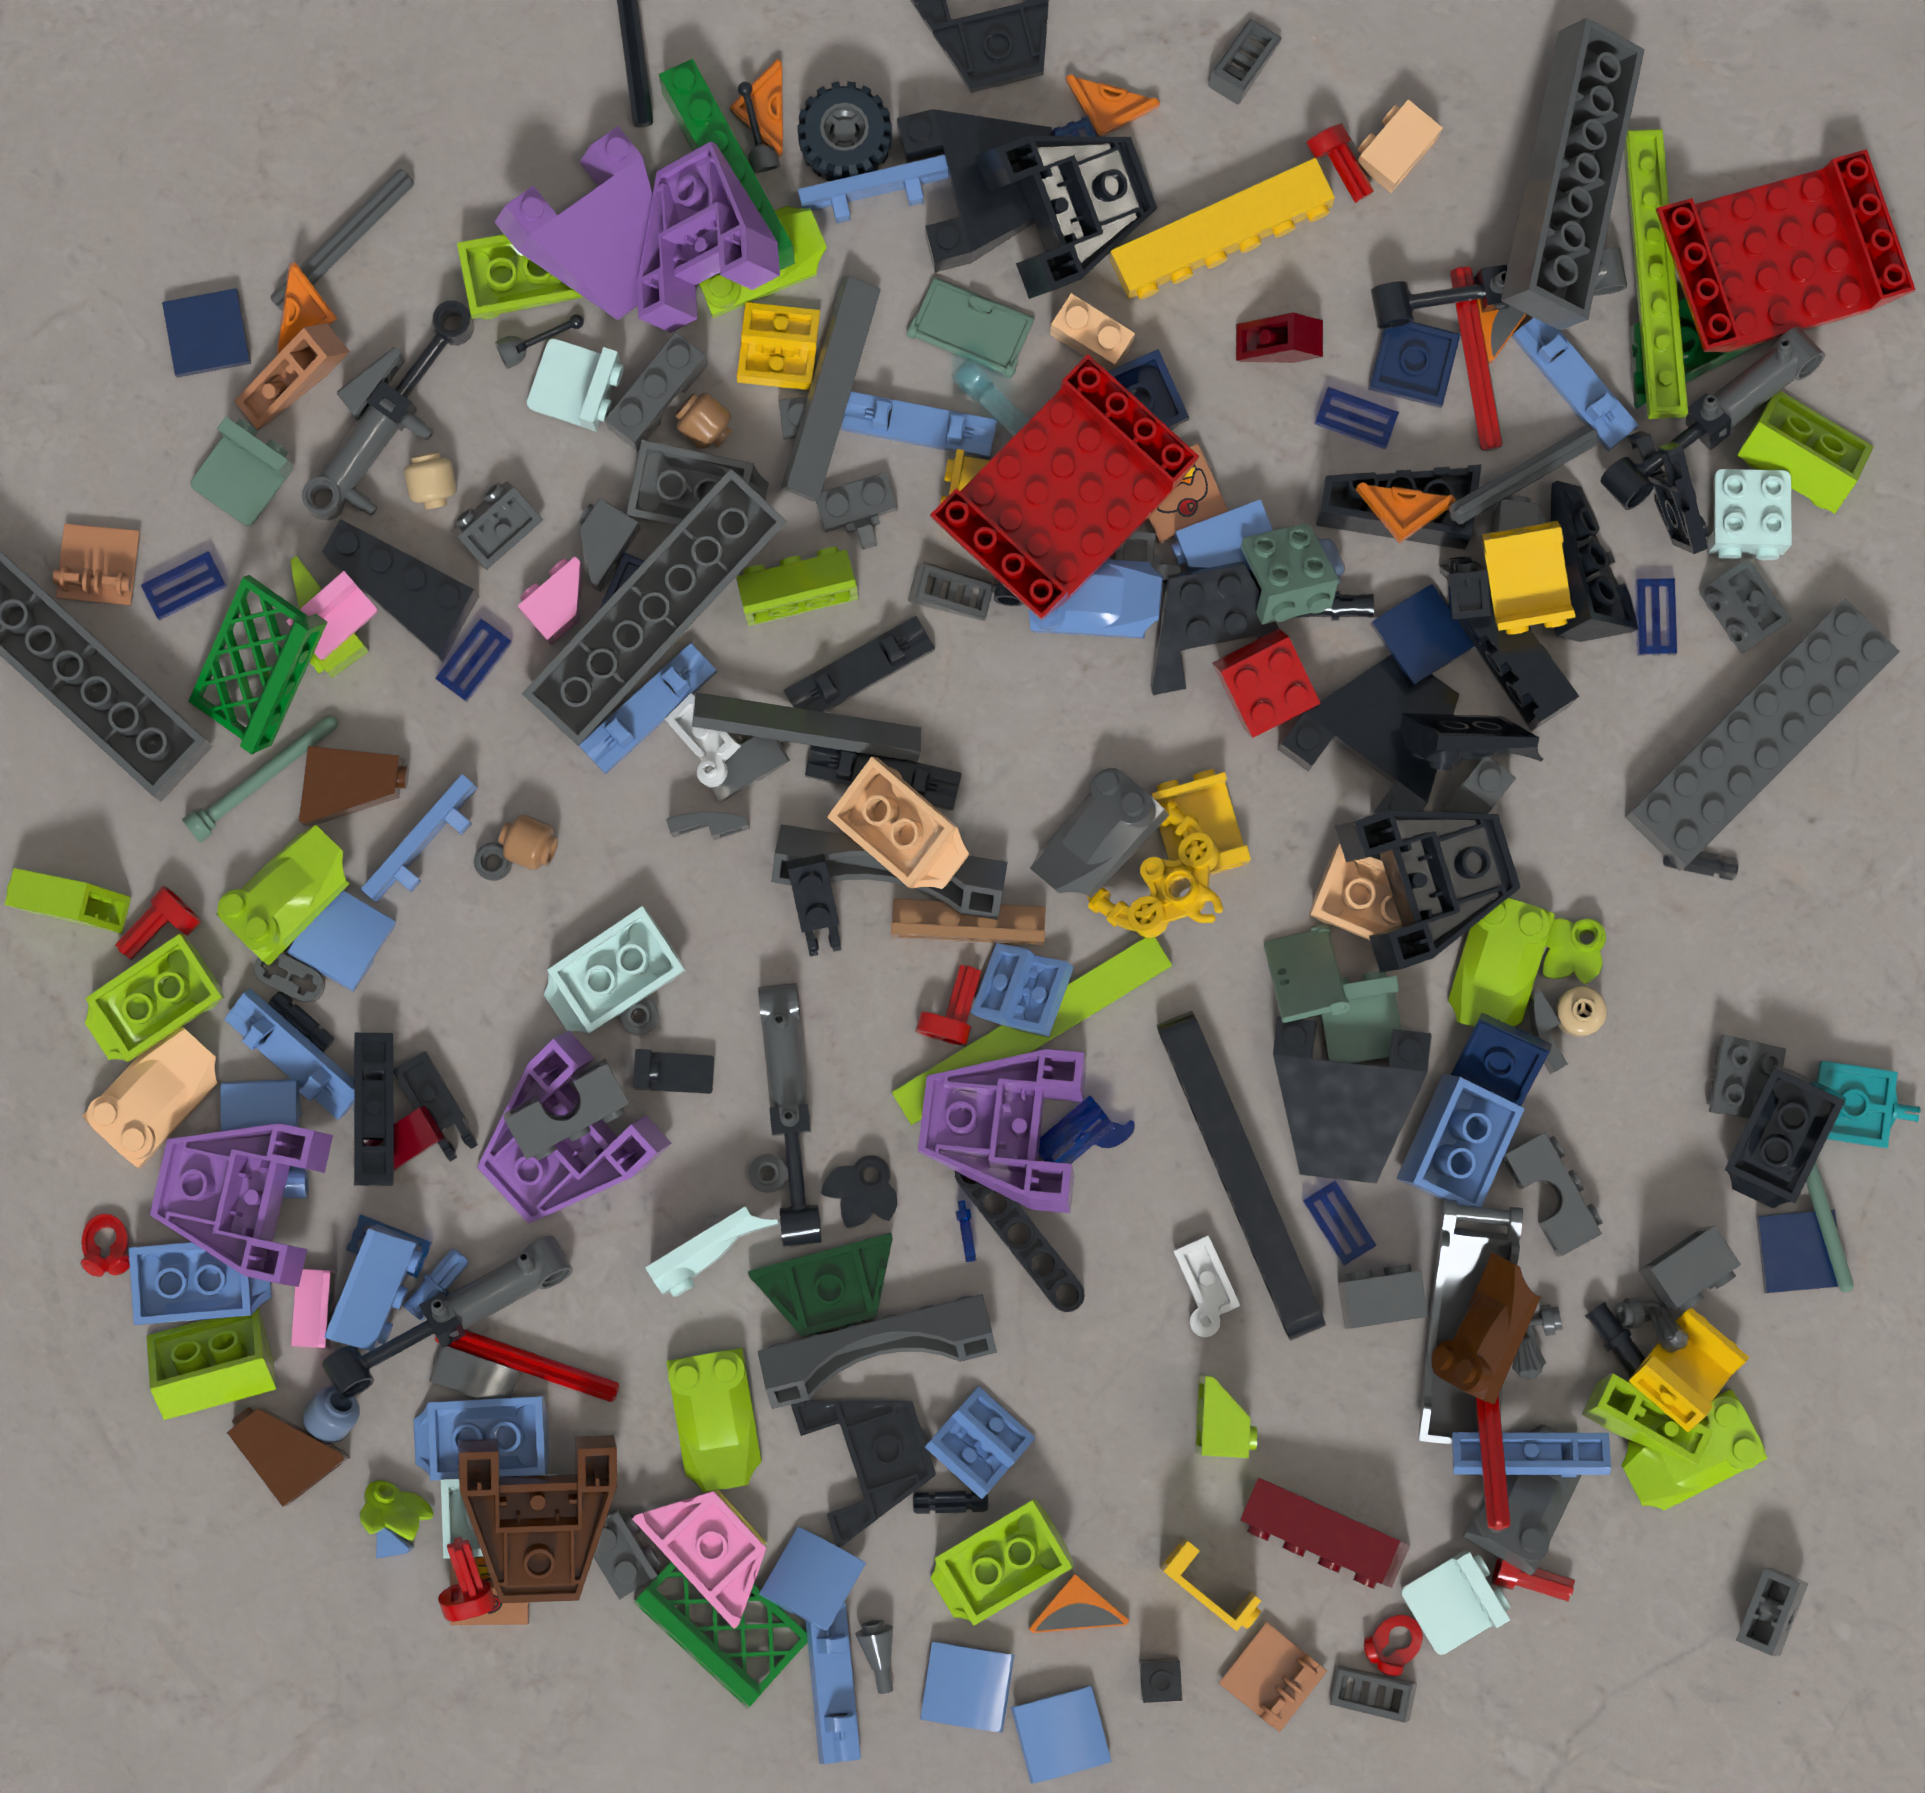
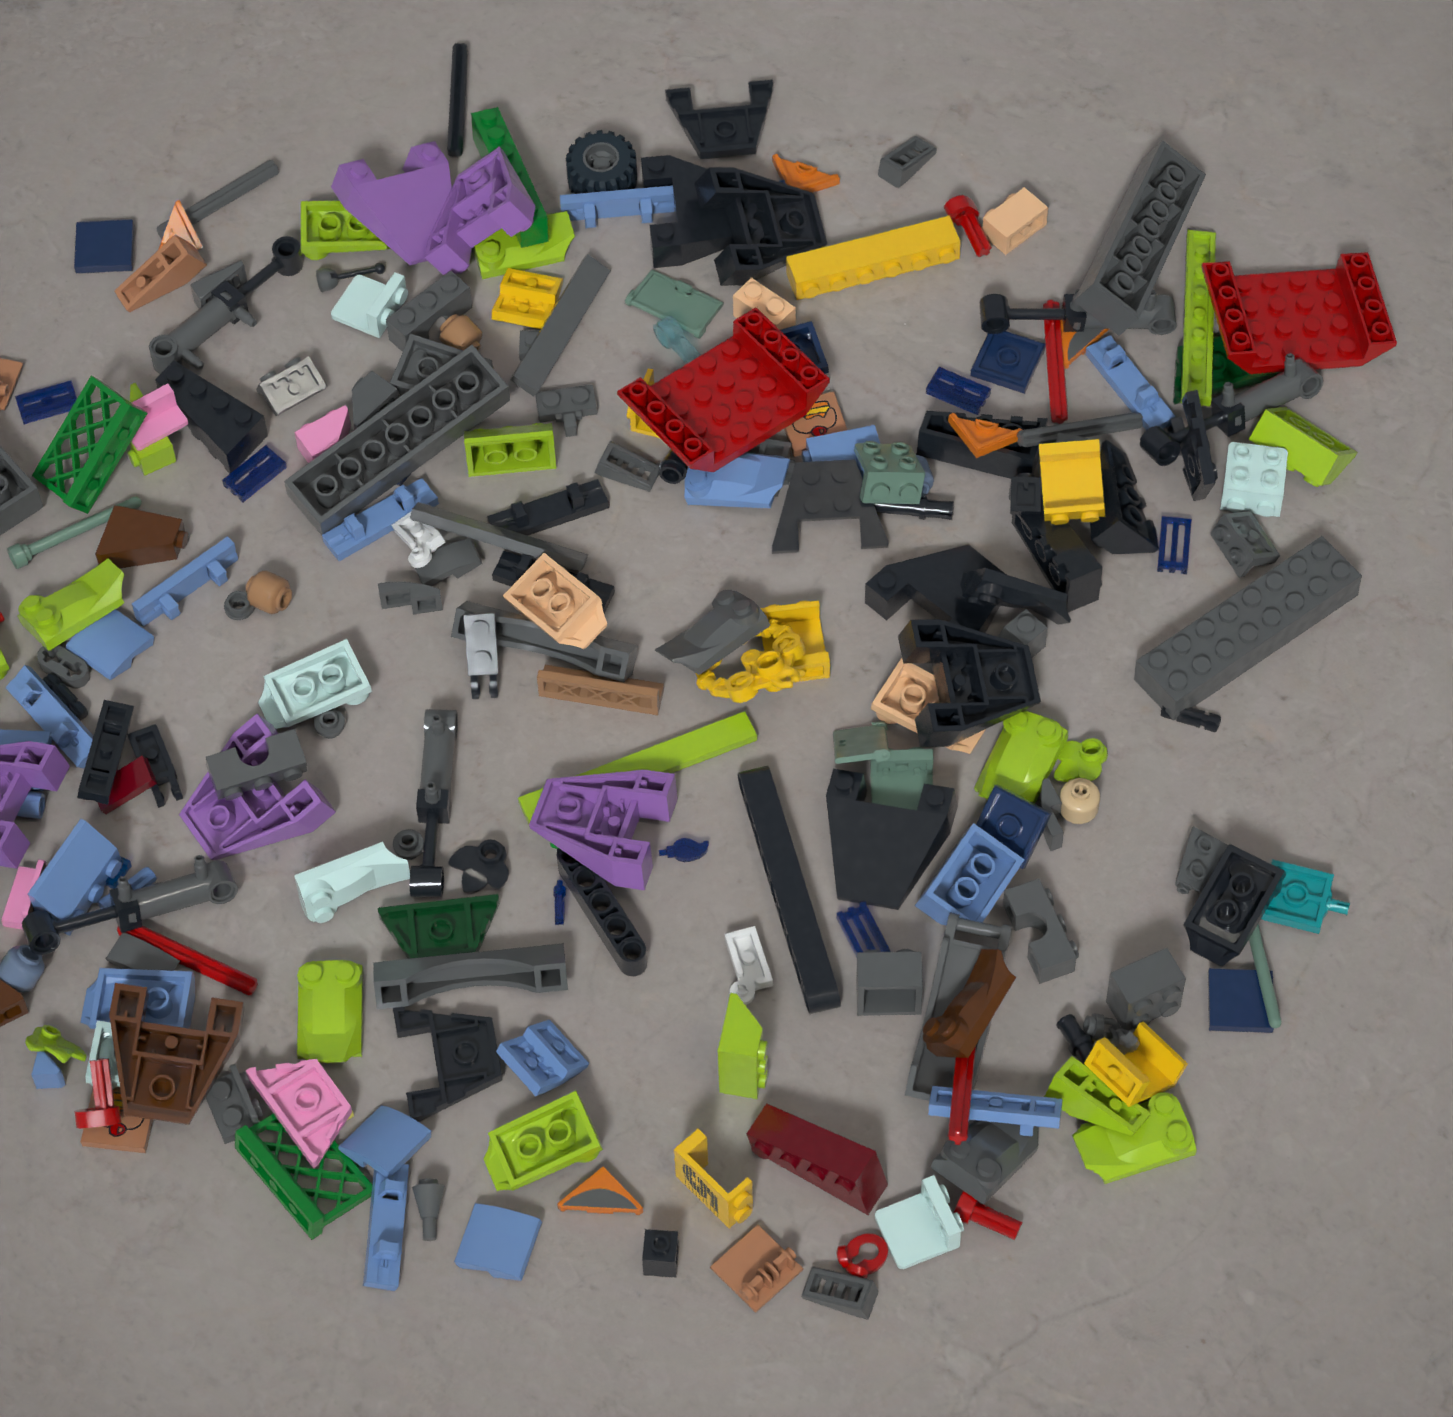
camera: 10 degrees right, 25 degrees down
sand green bracket [191,417,294,526] -> none
tan head [404,452,457,510] -> none
black bracket [633,1049,715,1094] -> none
orange tile [729,59,783,158] -> none
hinge [738,81,780,174] -> none
medium blue hinge [841,391,997,459] -> none
black axle [913,1491,988,1514] -> none
red piece [915,965,982,1046] -> none
medium blue slope [971,943,1074,1037] -> none
medium blue slope [1011,1686,1112,1784] -> none
clear blue tile [1039,1095,1116,1164] -> none
red brick [1212,628,1321,738] -> none
dark red slope [1236,312,1323,363] -> none
dark blue slope [1370,584,1475,686] -> none
dark grey piece [1512,1304,1563,1380] -> none
dark grey brick [1736,1568,1809,1656] -> none

